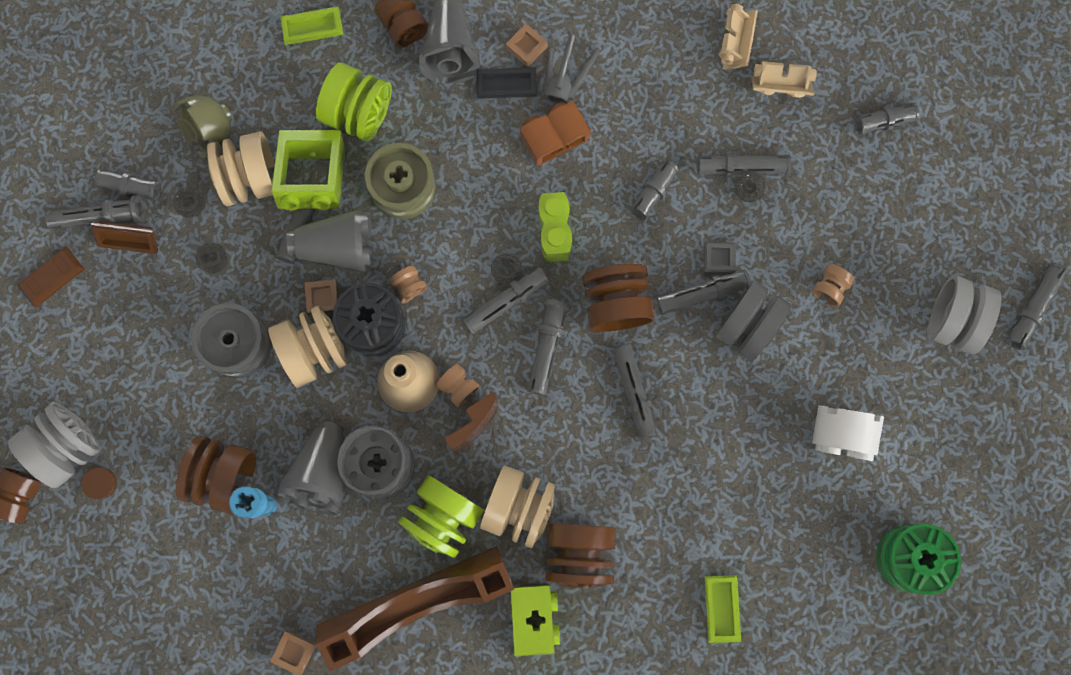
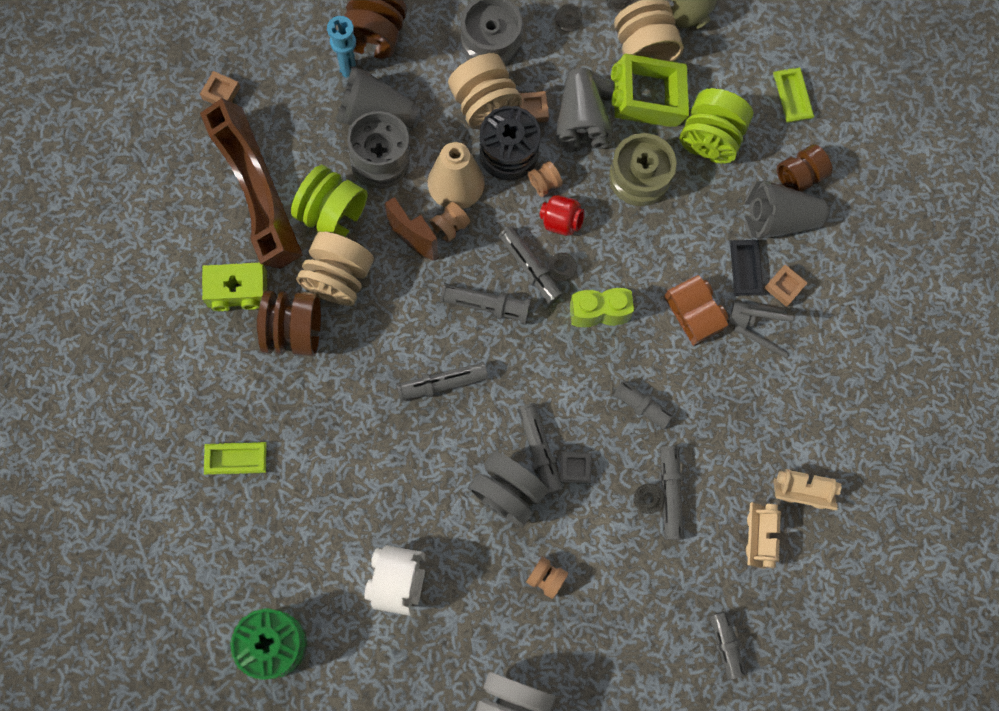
camera: 85 degrees right, 5 degrees down
reddish brown wheel [582,264,655,332] -> none
none -> red head [540,195,585,236]

